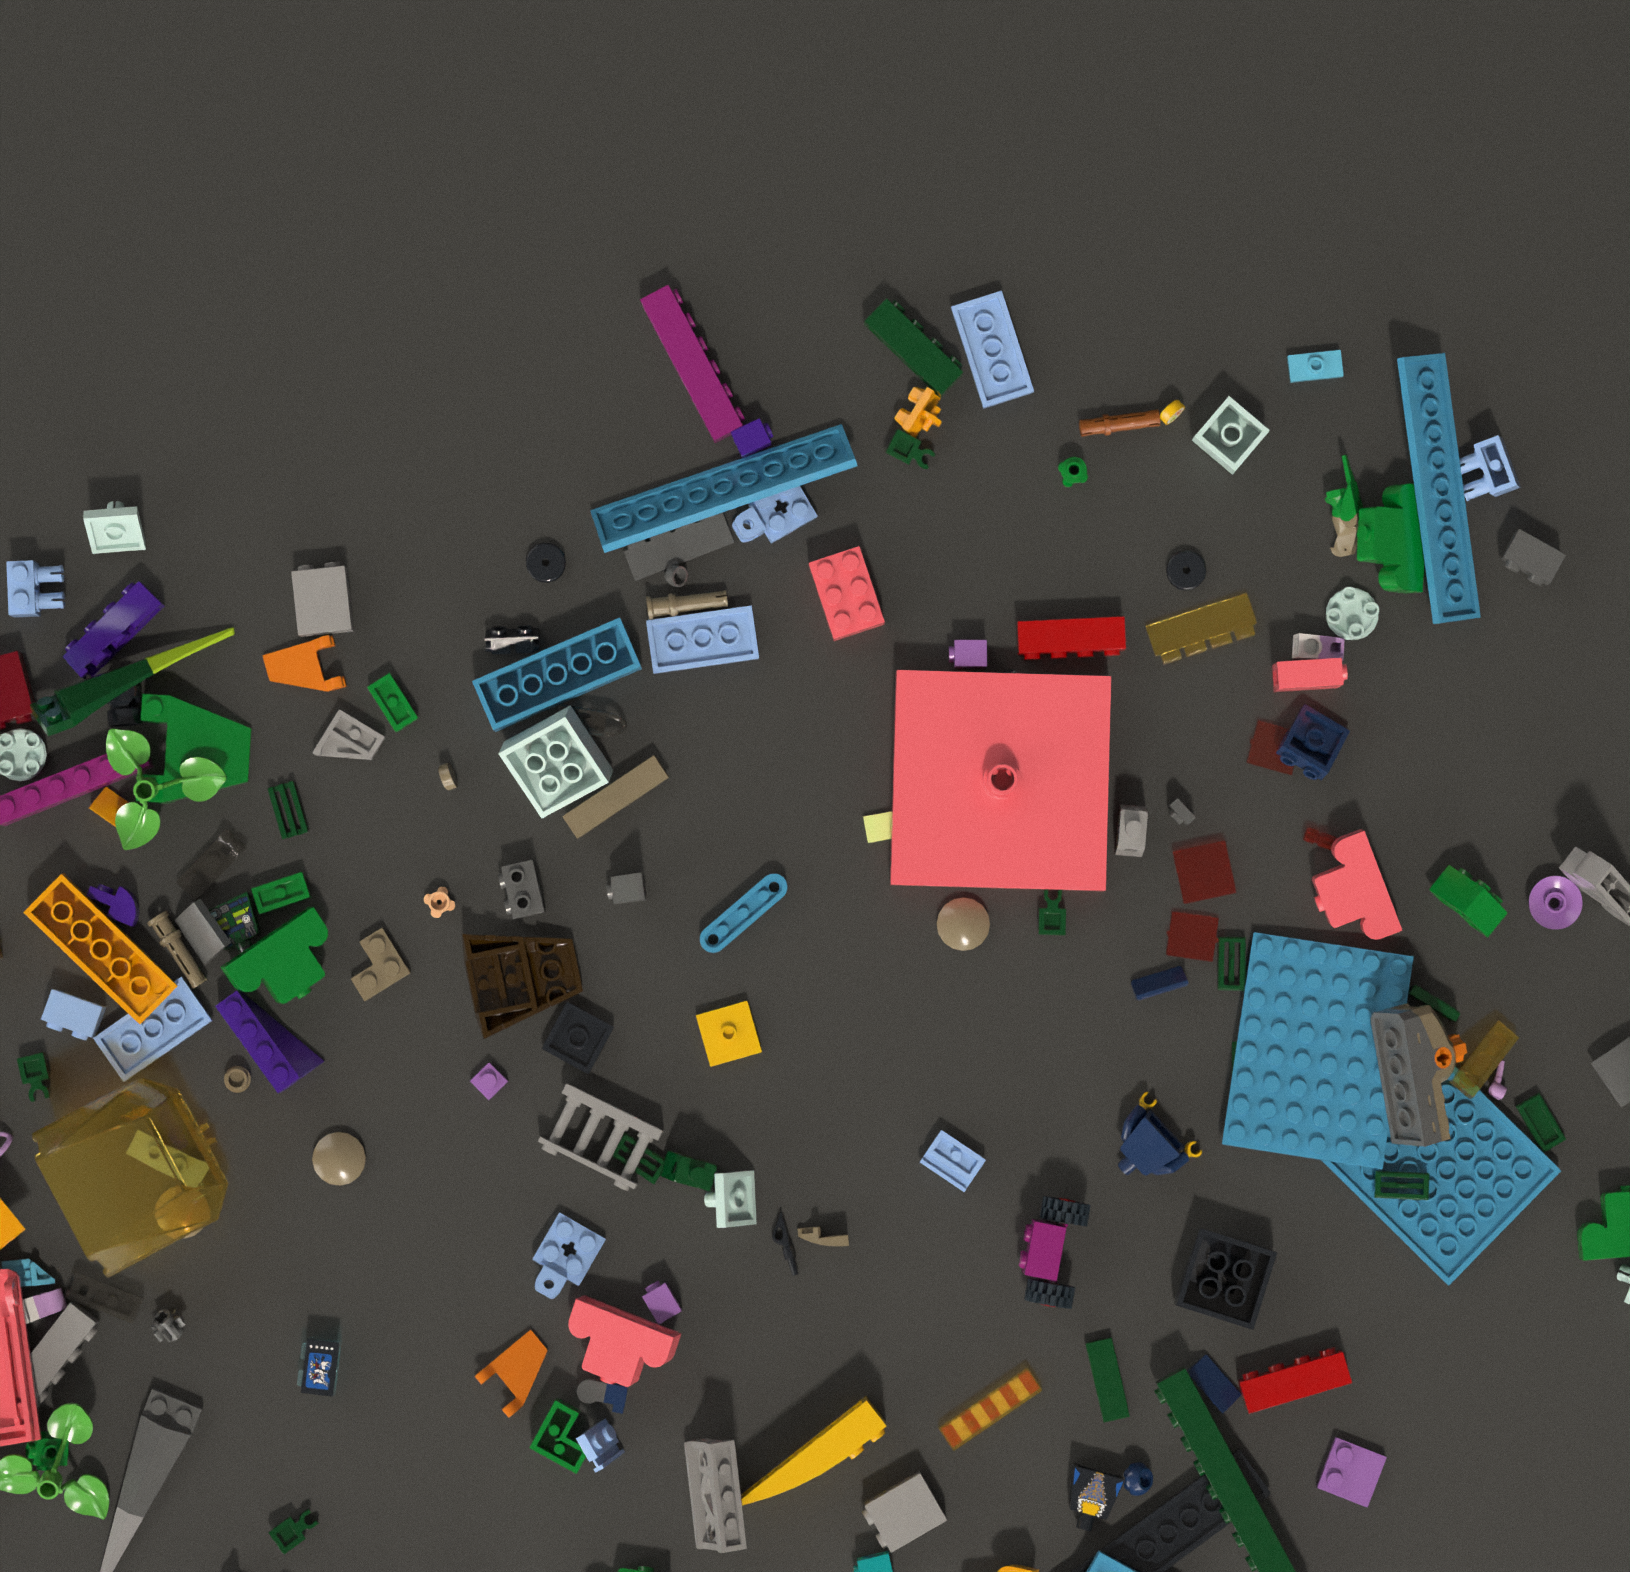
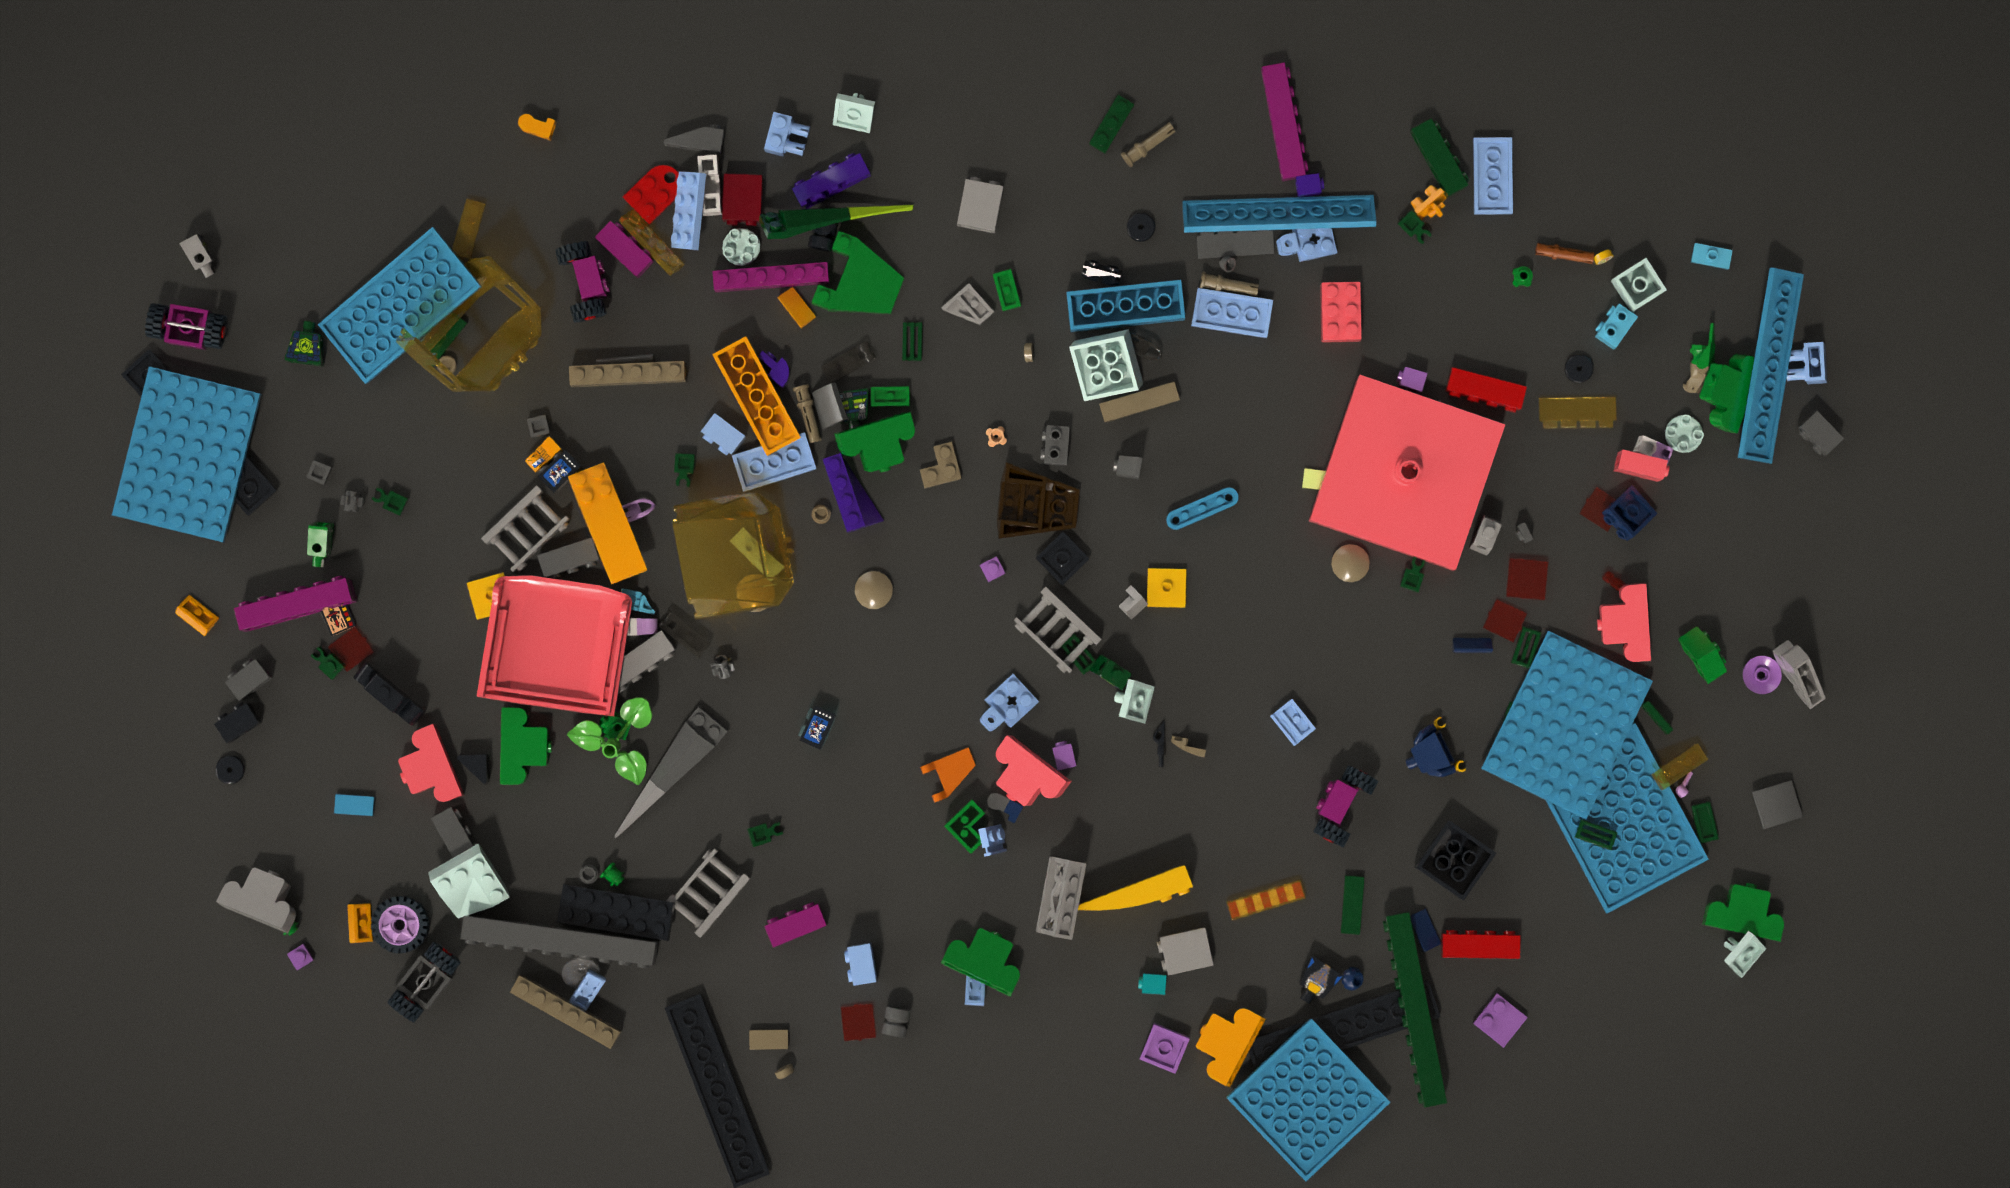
camera: 25 degrees right, 0 degrees up
bright green plant [106,728,227,850] -> none
orange flag [262,635,347,692] -> none
dark grey piece [1370,1004,1467,1147] -> none
none -> dark green plate [1089,95,1134,154]
none -> light grey panel [1119,585,1148,620]
none -> dark tan pin [1121,122,1176,167]
none -> medium azure brick [1595,304,1638,350]

